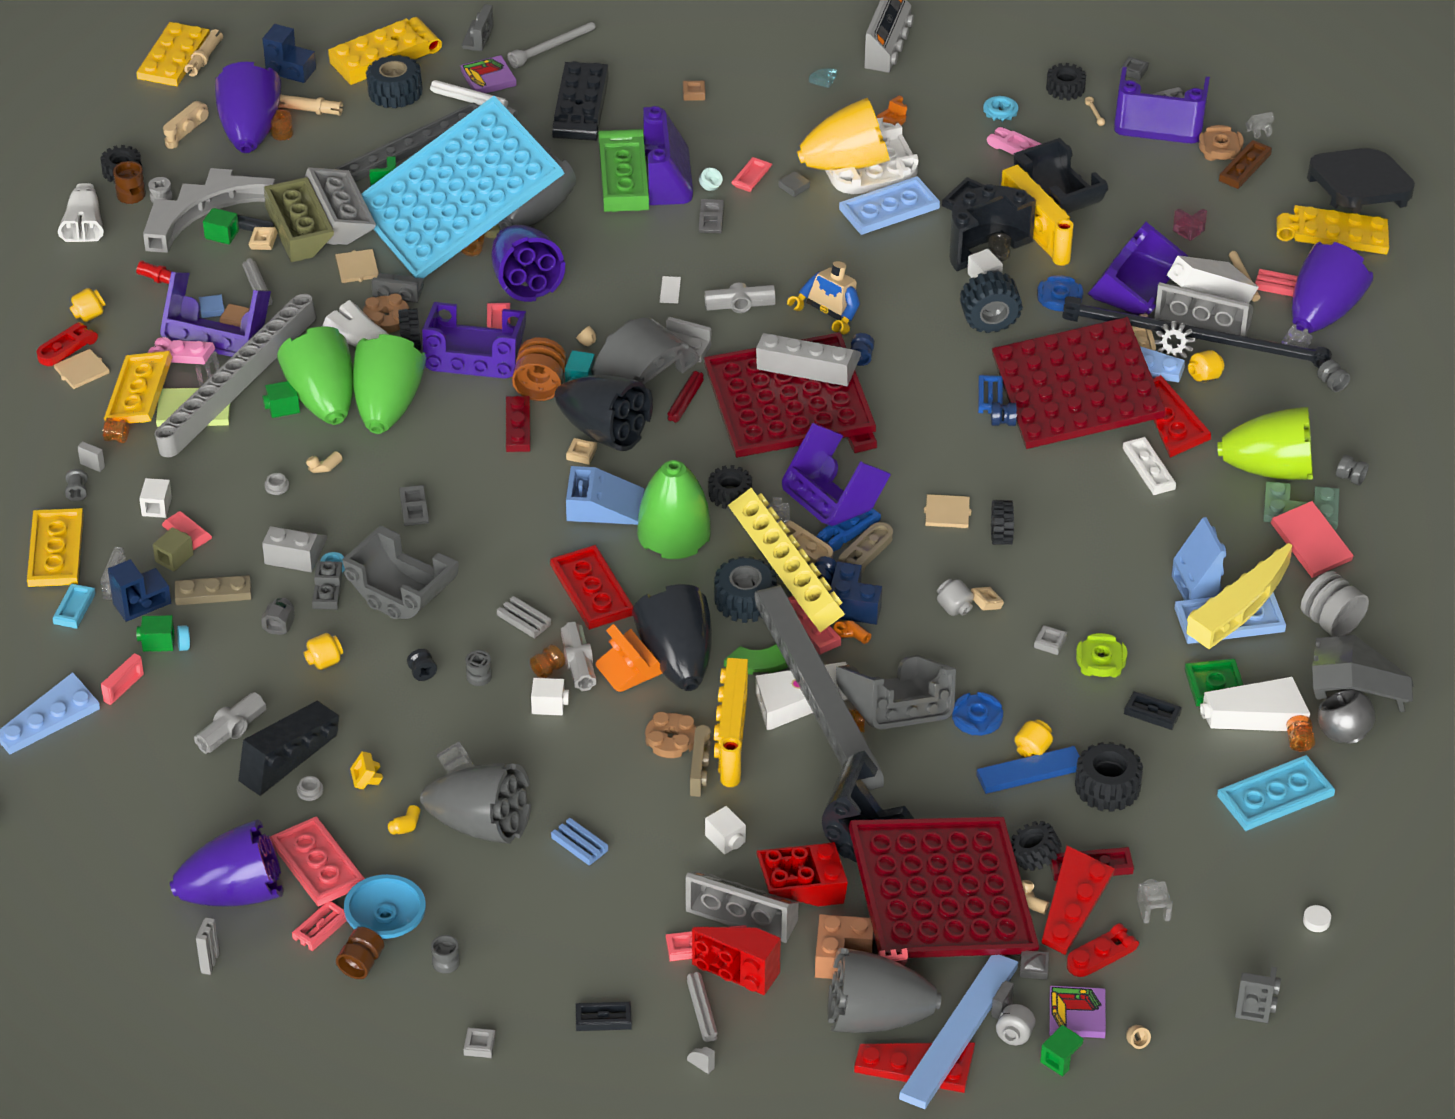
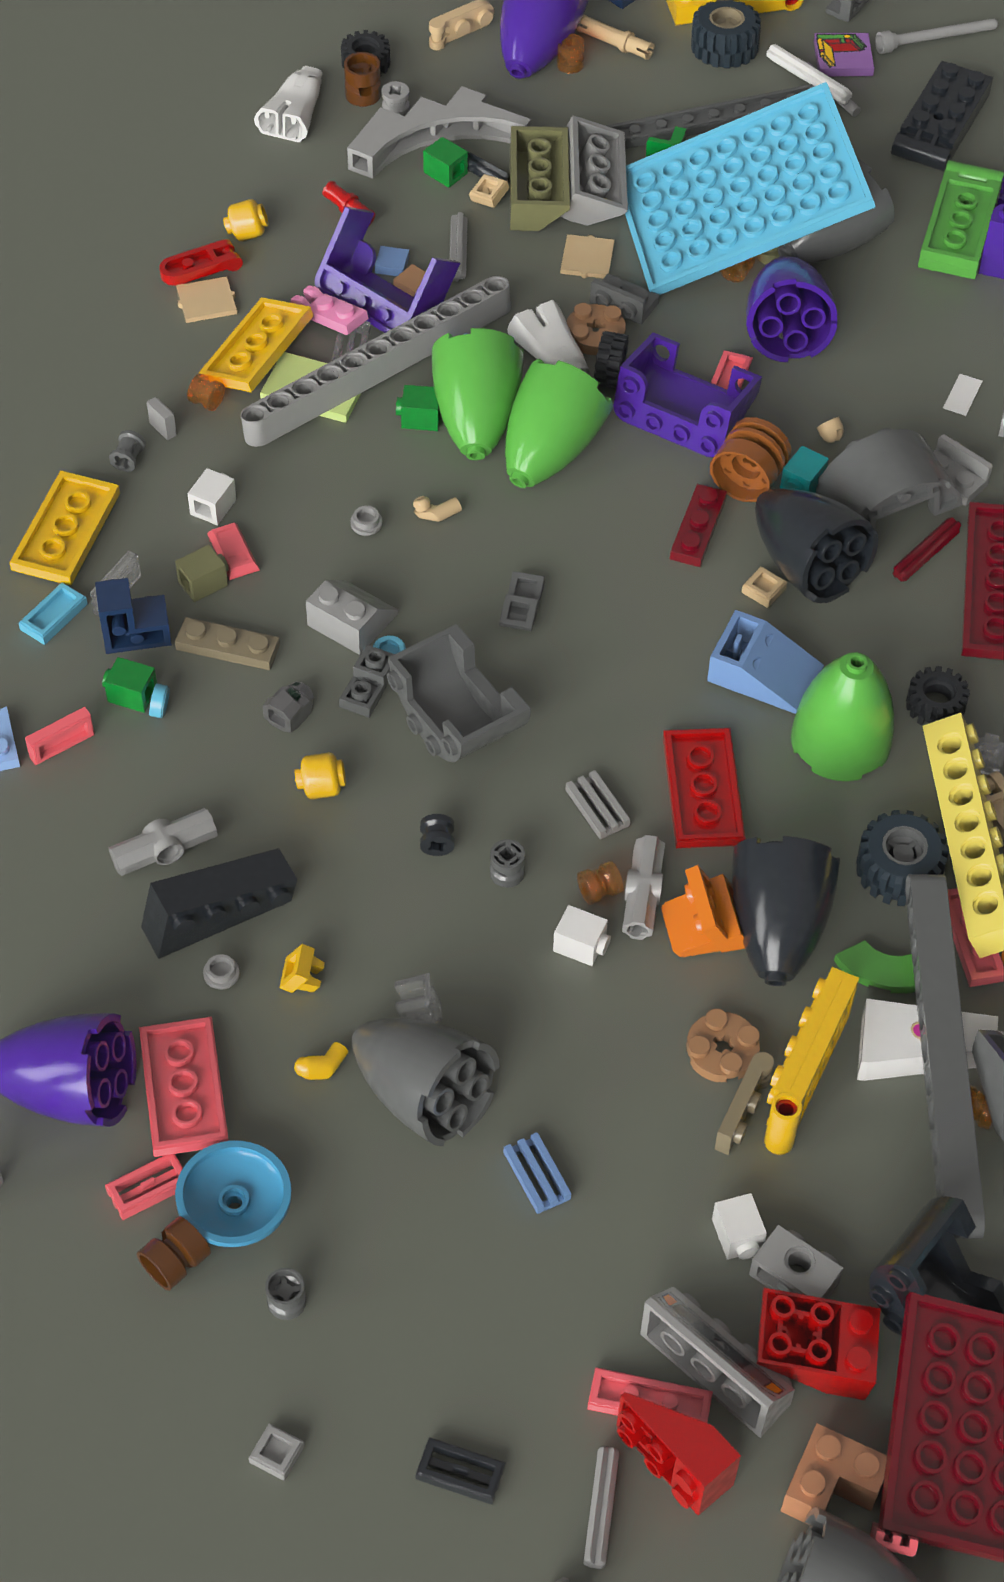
camera: 20 degrees right, 10 degrees up
none -> light grey brick [749,1225,843,1299]

